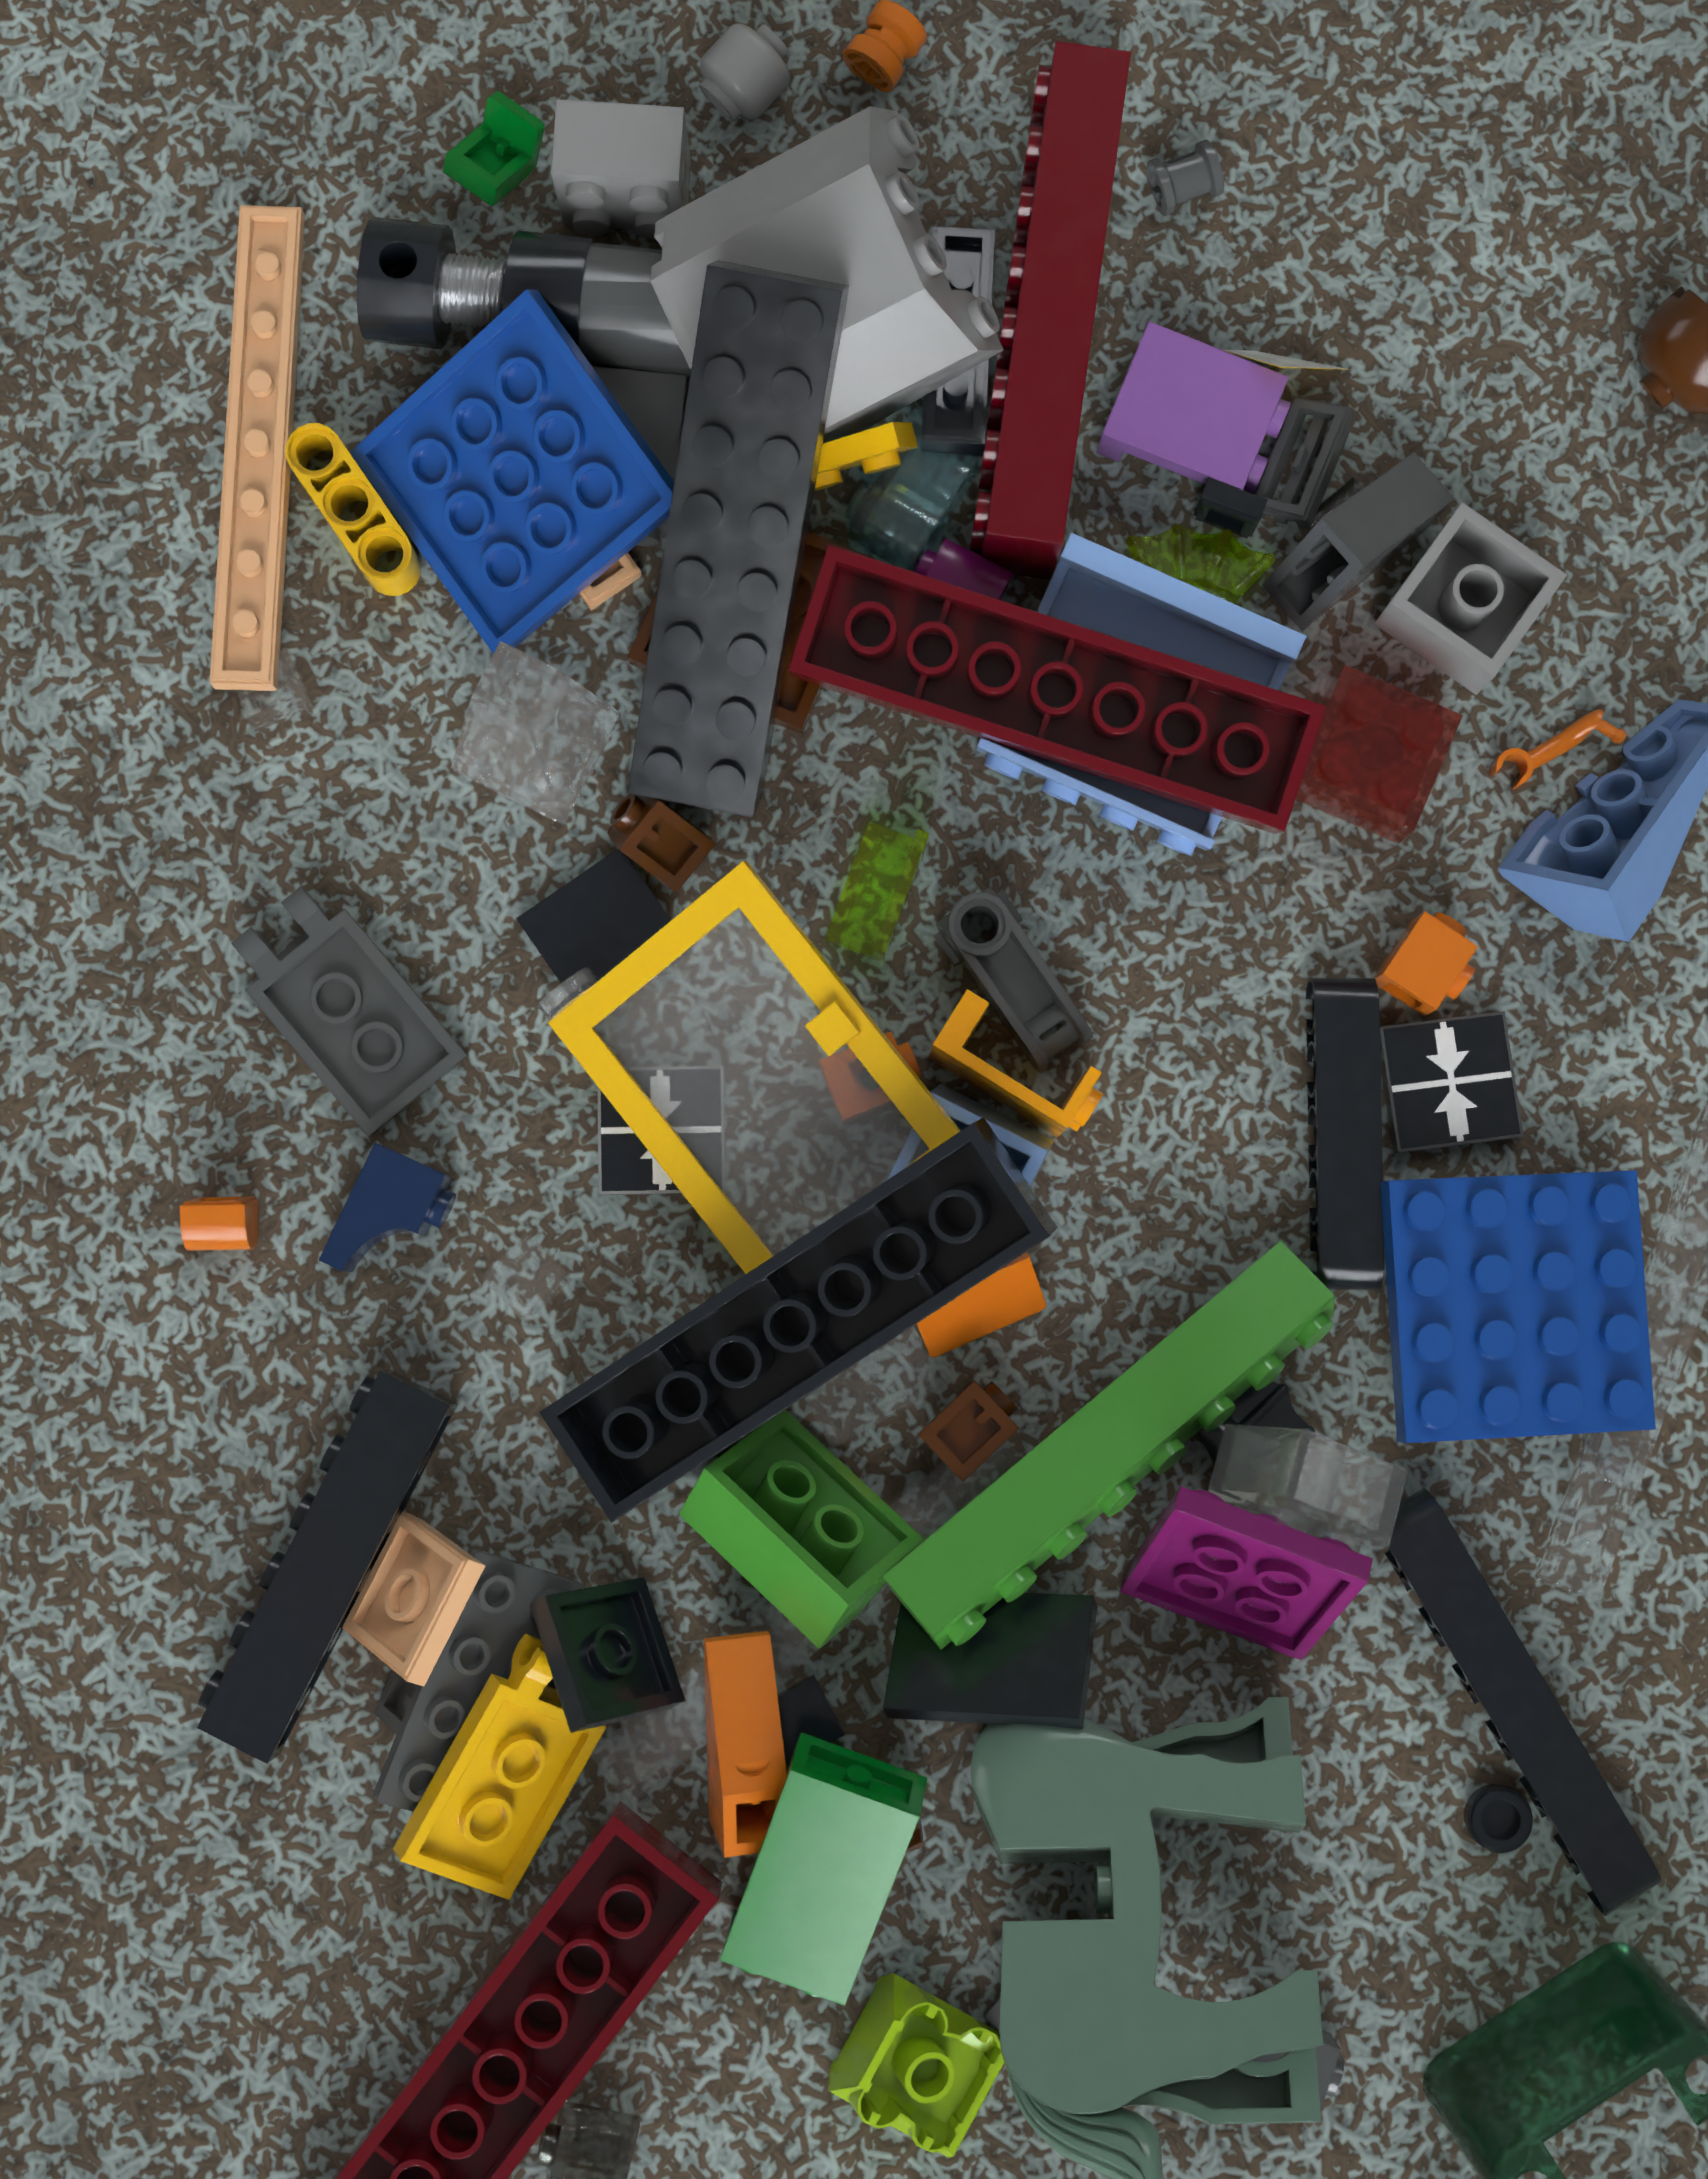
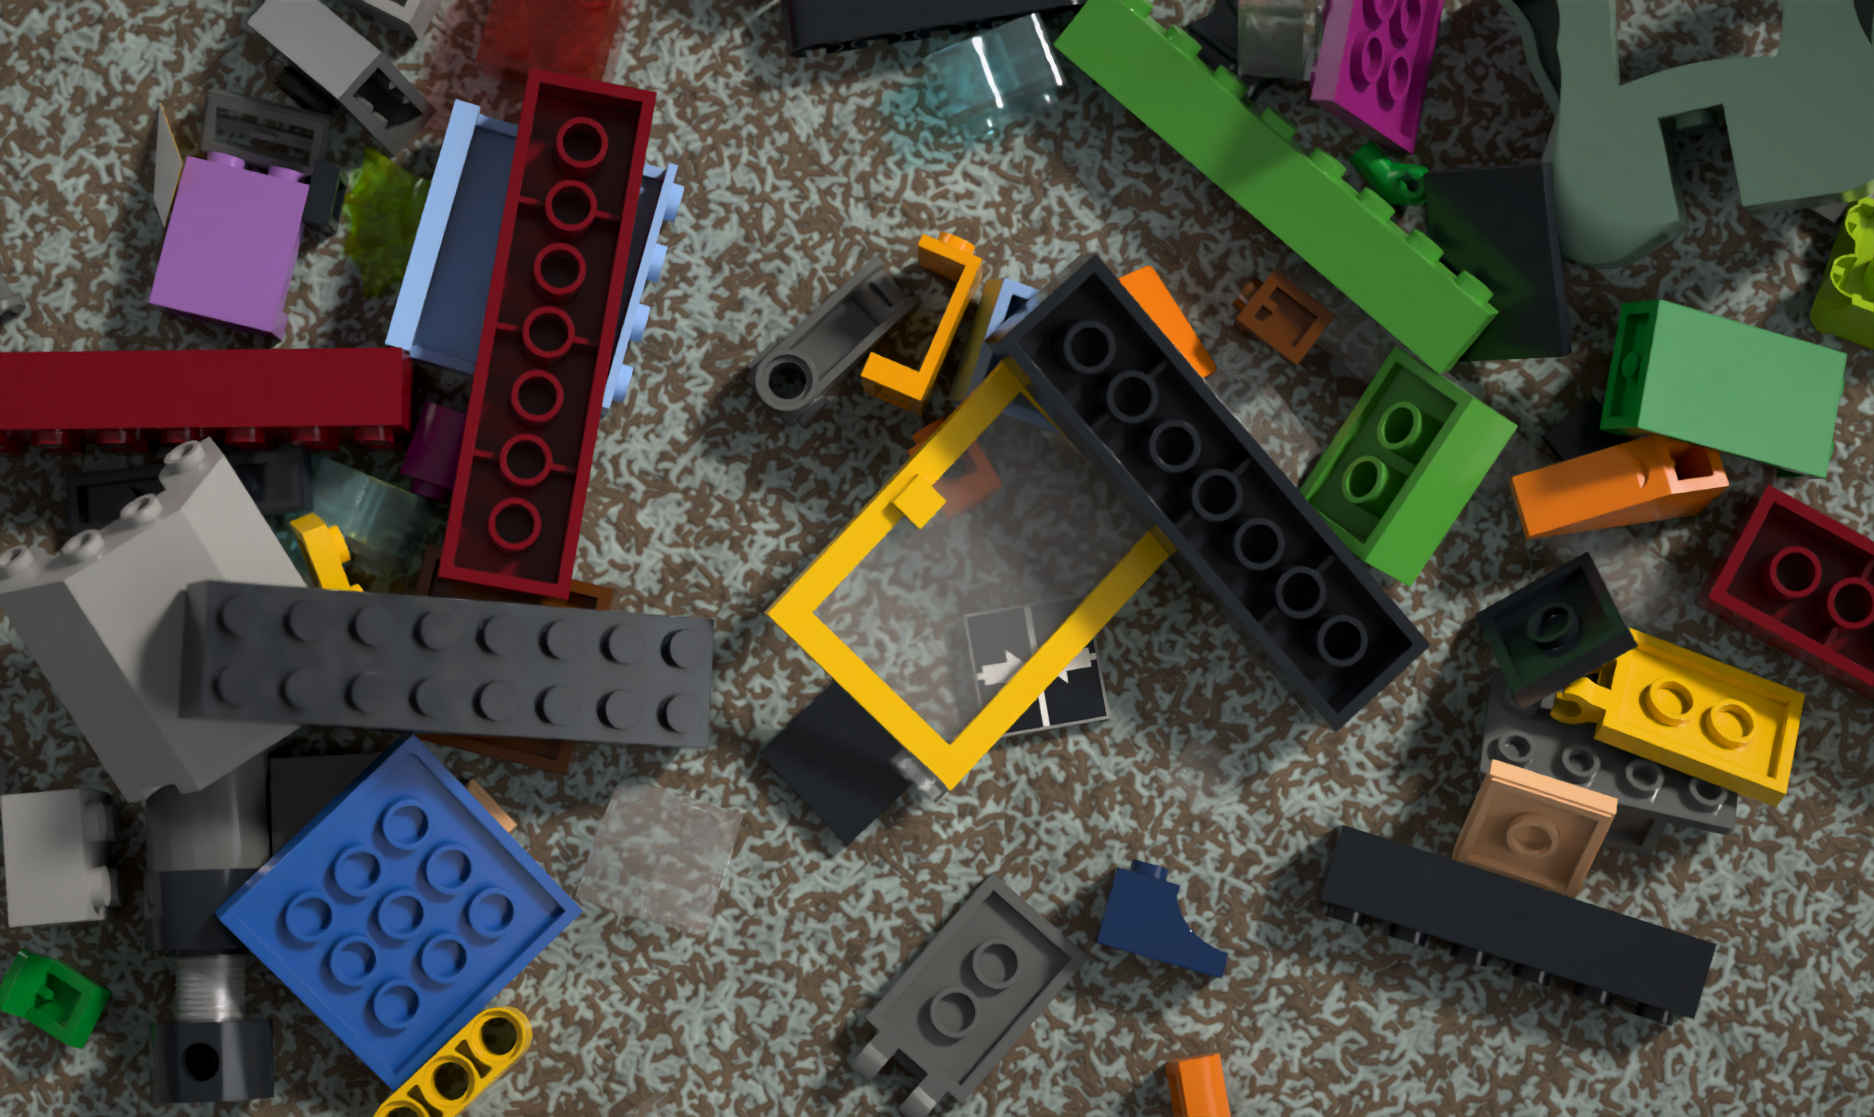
camera: 90 degrees left, 0 degrees up
reddish brown bracket [607,794,716,893] -> none
clear neon green panel [825,822,930,963] -> none
none -> clear light blue brick [921,13,1067,141]
none -> green arm [1348,140,1430,206]

